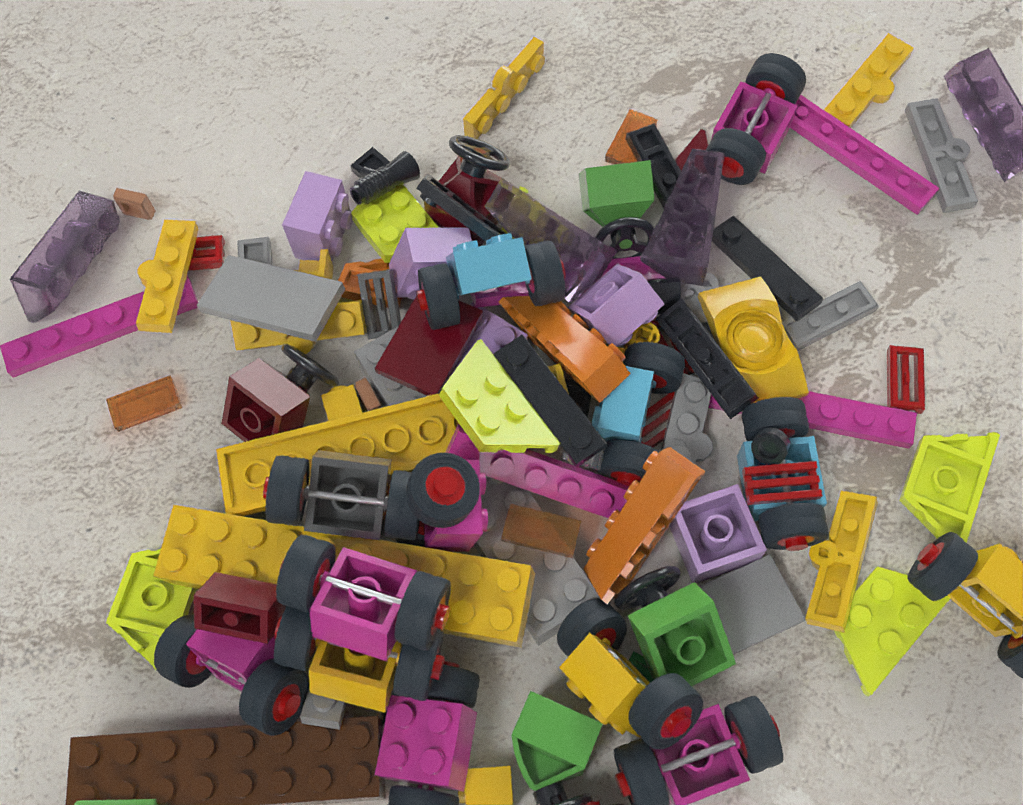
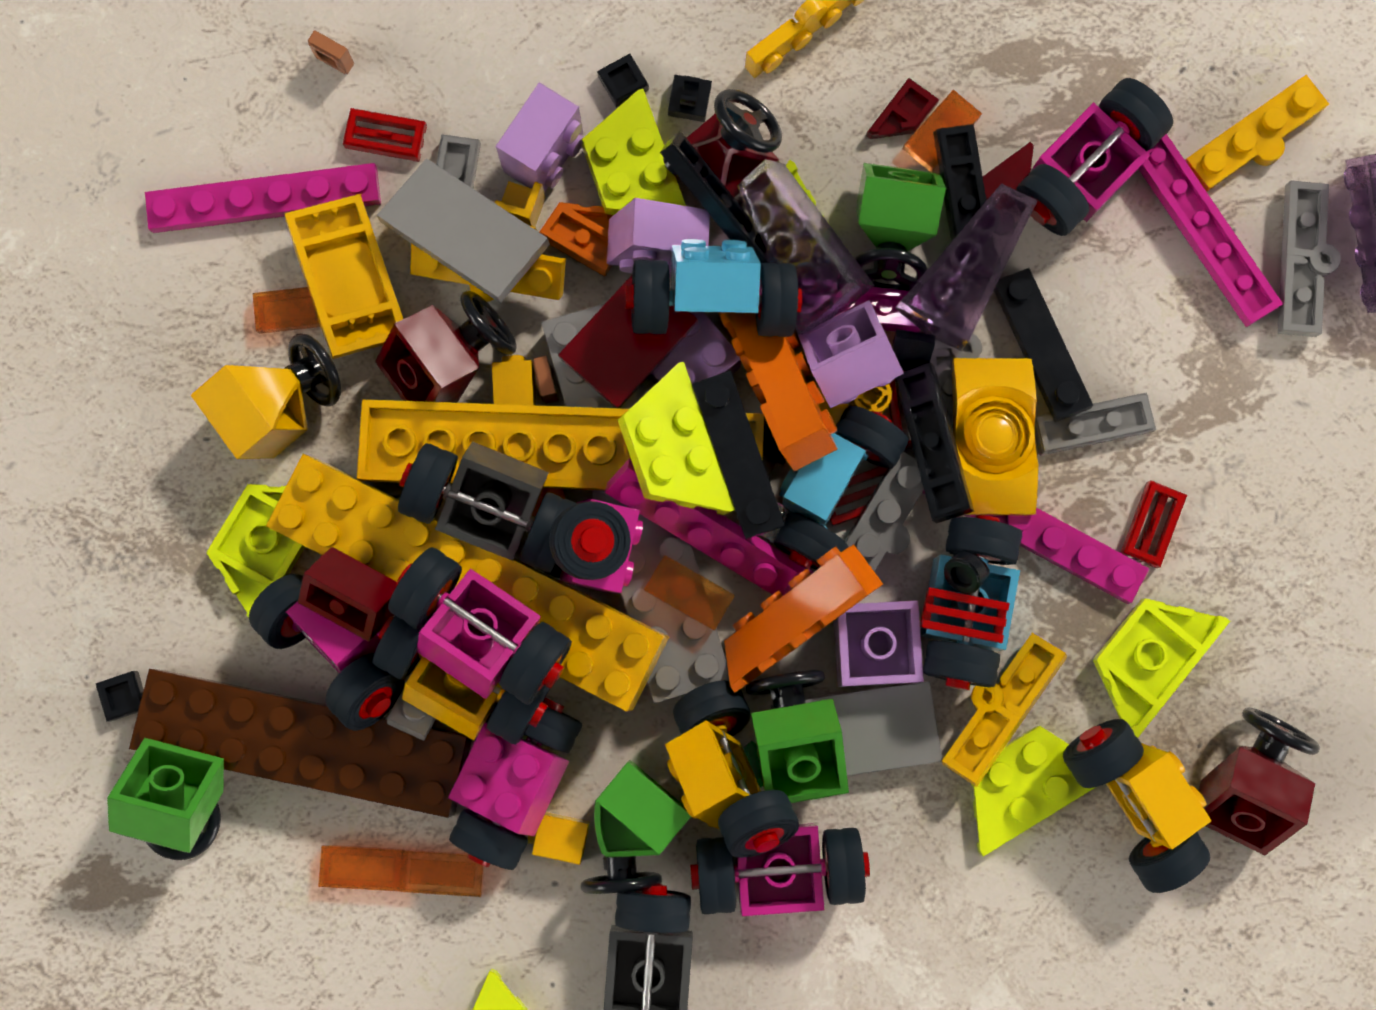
camera: 10 degrees right, 15 degrees up
clear purple wedge [10,190,120,323] -> none
yellow hinge [136,219,199,333] -> none
black piece [350,151,420,205] -> none
dark grey tile [357,269,401,340] -> none
none -> black tile [95,671,144,722]
none -> yellow piece [191,334,341,459]
none -> yellow slope [284,194,403,359]
none -> black tile [668,75,712,122]
none -> dark red tile [866,78,939,139]

